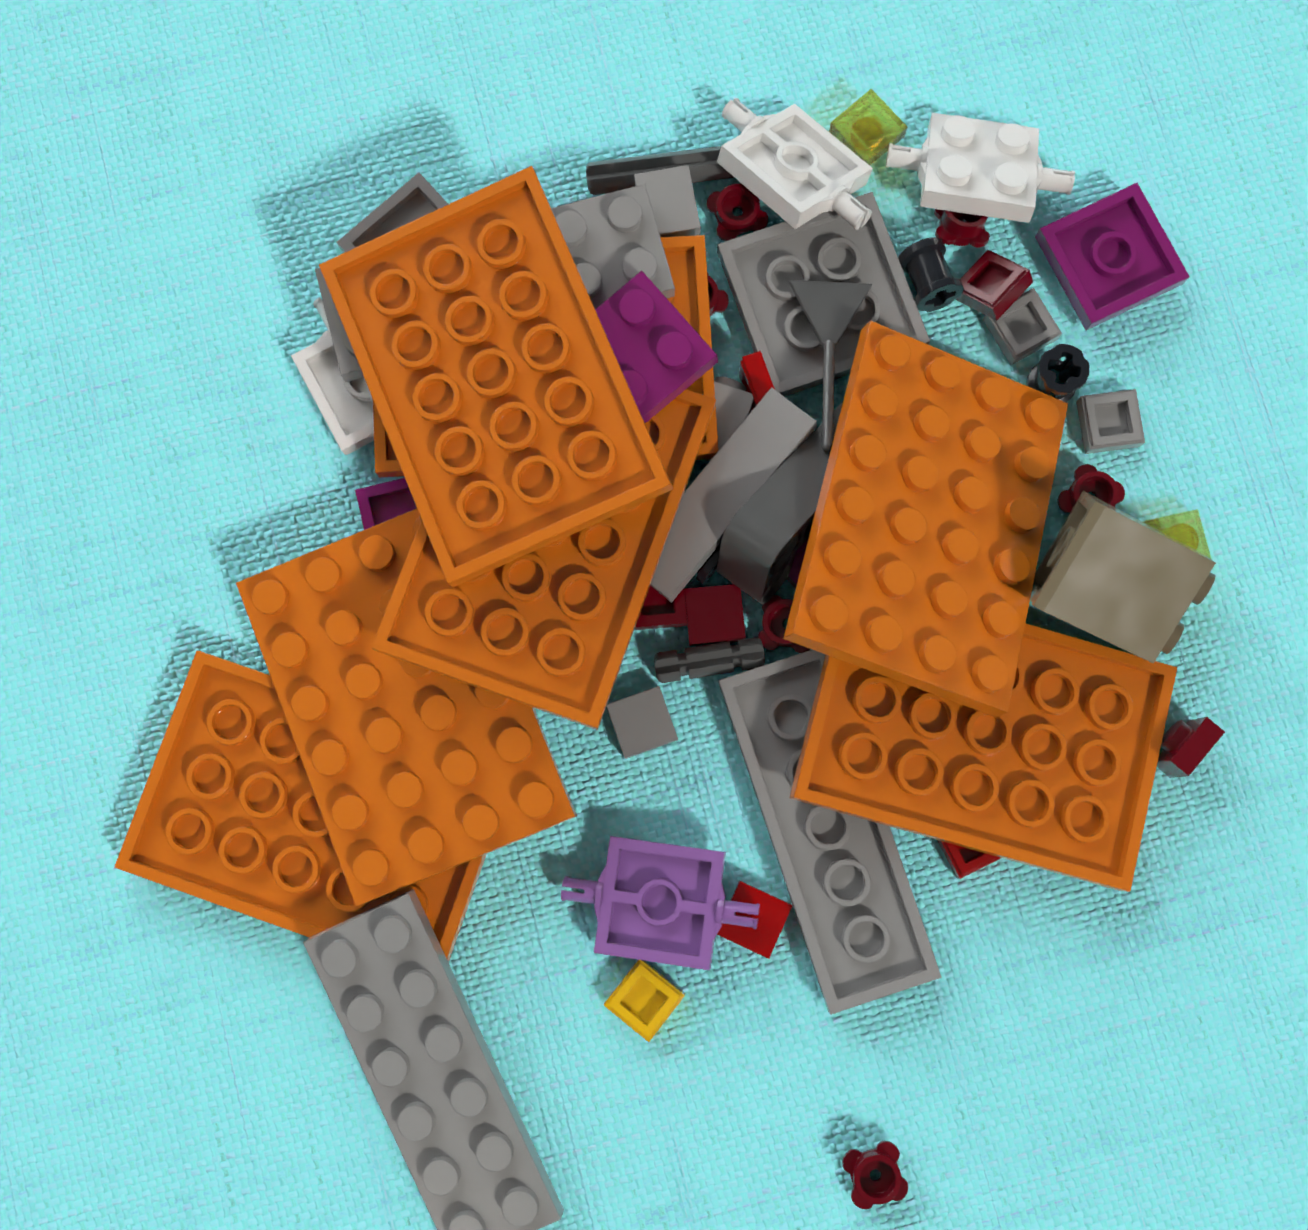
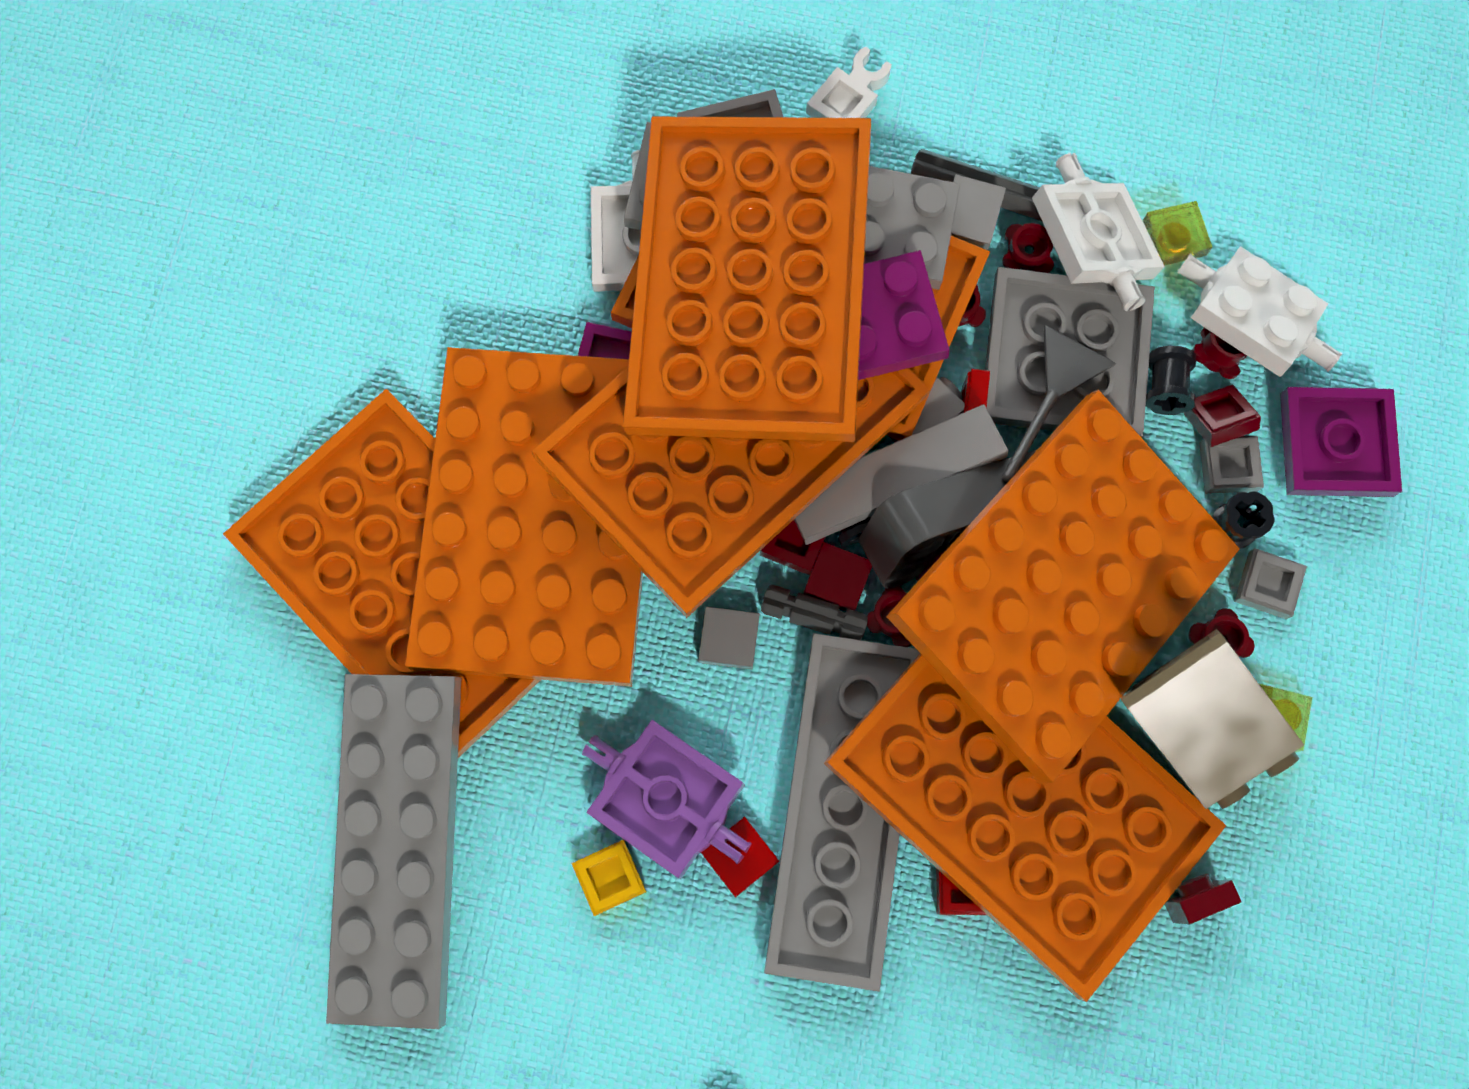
camera: 20 degrees right, 5 degrees down
none -> white plate [806,47,892,118]

